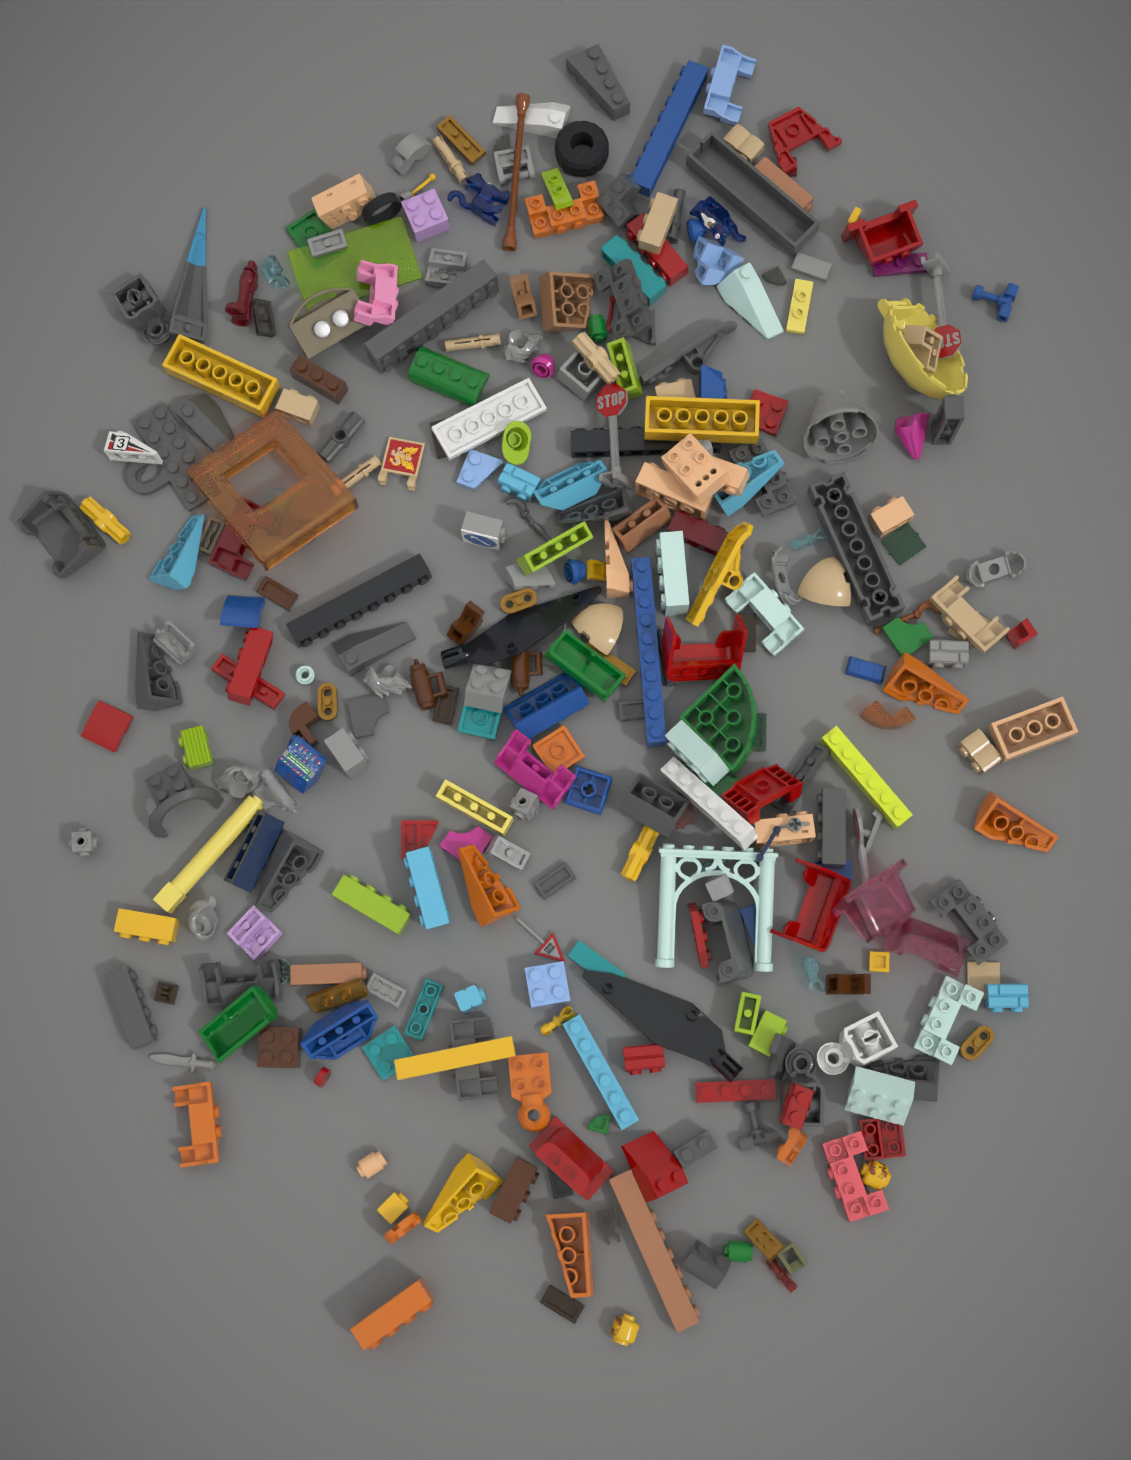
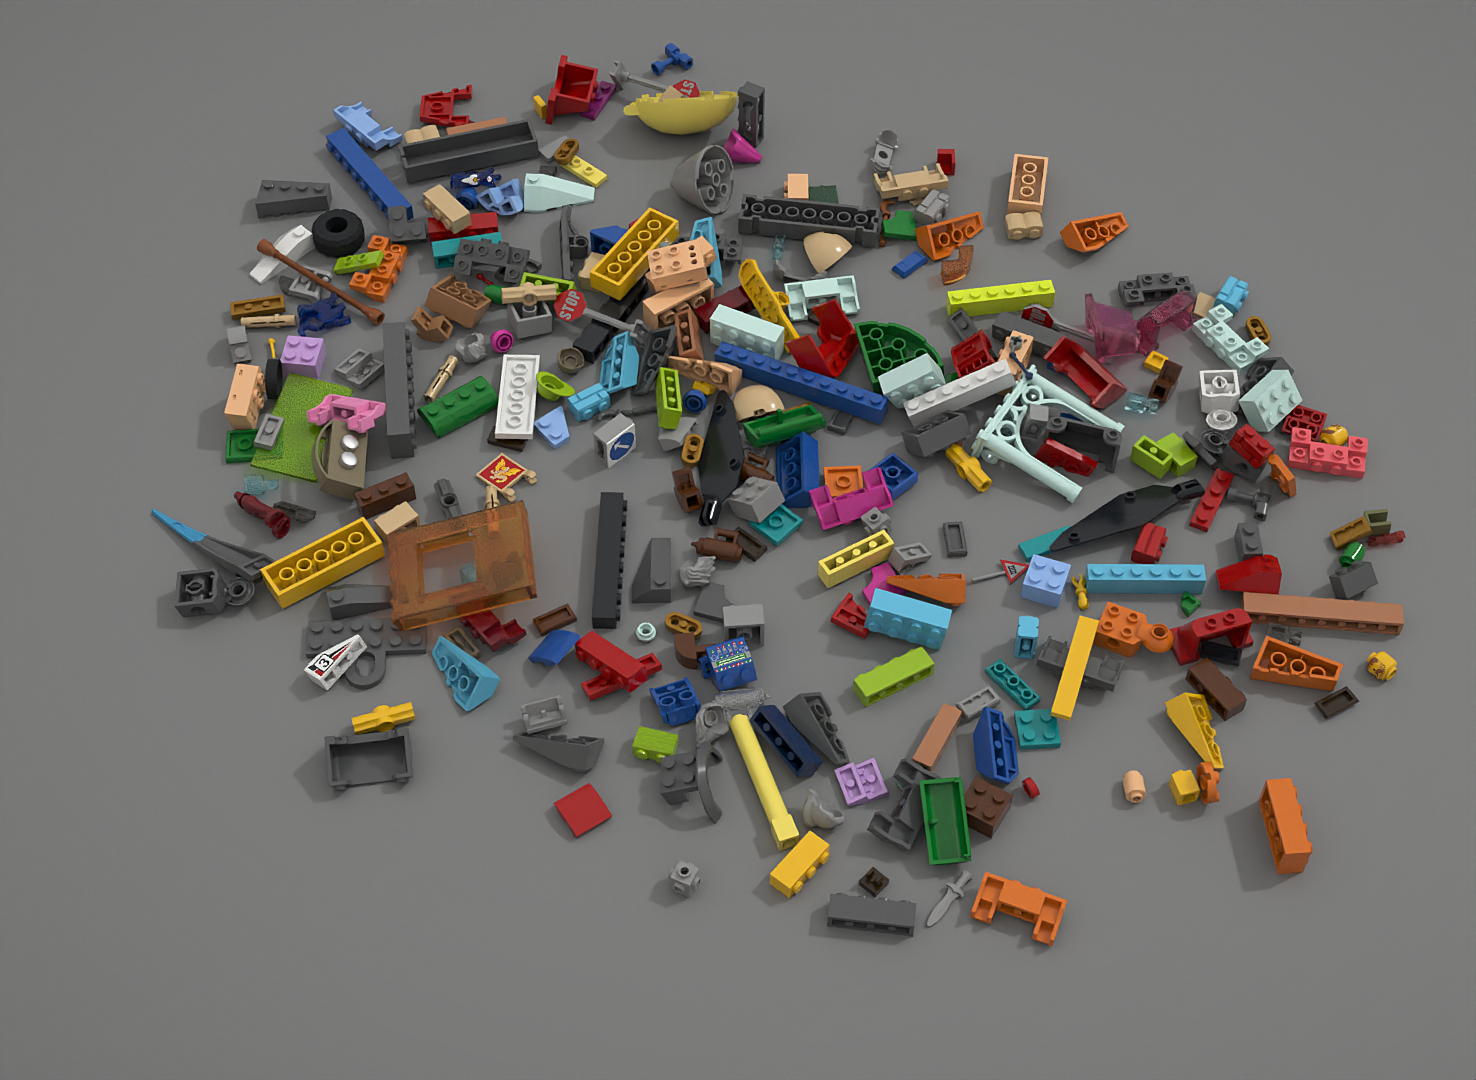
camera: 65 degrees left, 25 degrees down
pearl gold plate [306,977,369,1013] -> none
none -> pearl gold plate [554,138,579,165]
none -> dark tan hair [557,347,584,374]
none -> blue slope [649,677,701,726]

